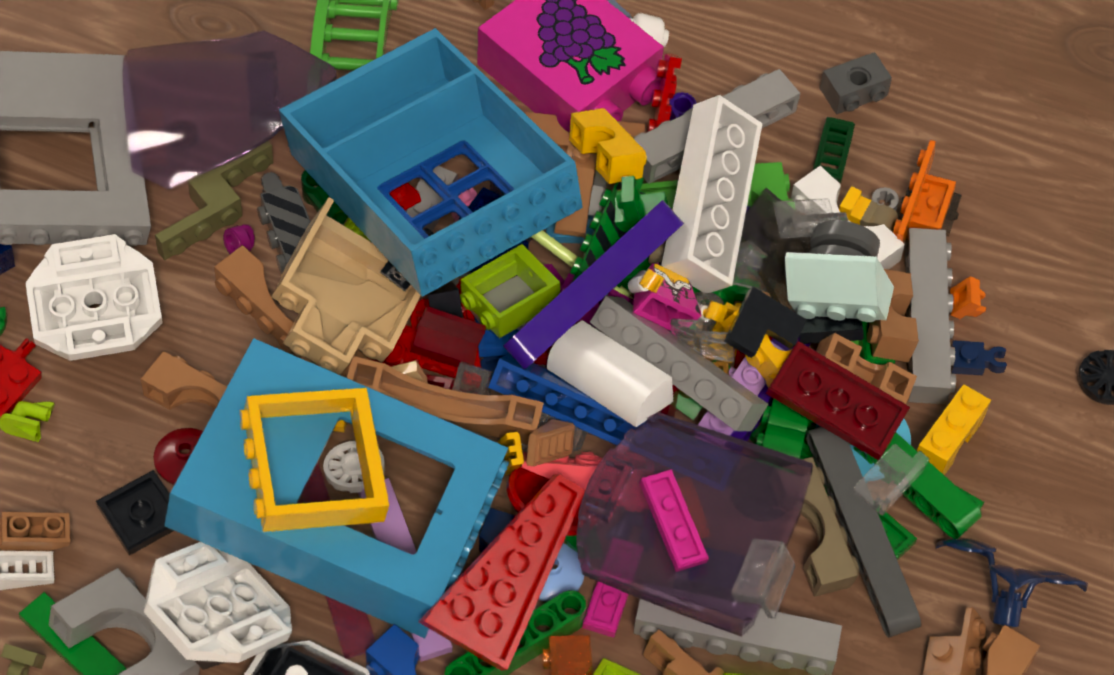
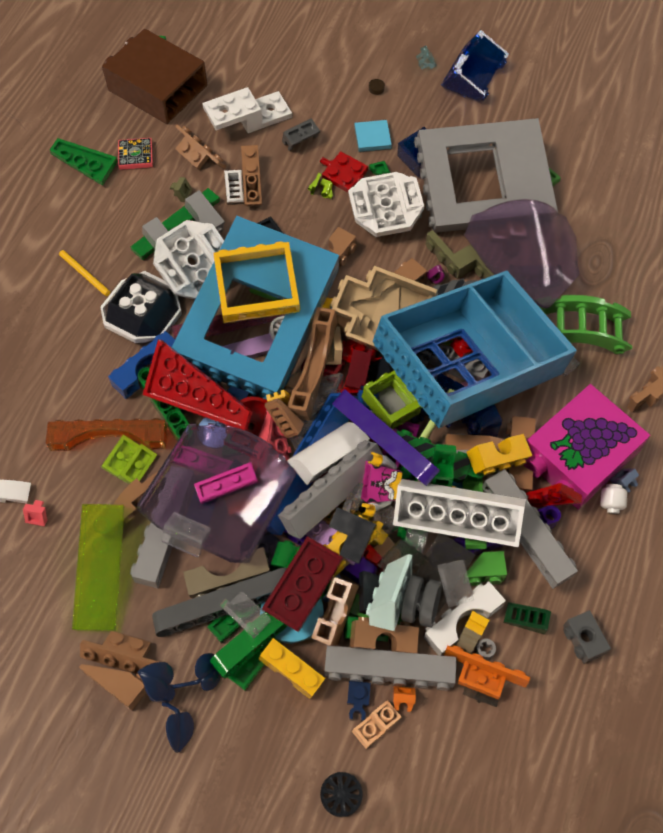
camera: 95 degrees right, 5 degrees up
none -> light nougat slope [352,700,401,749]

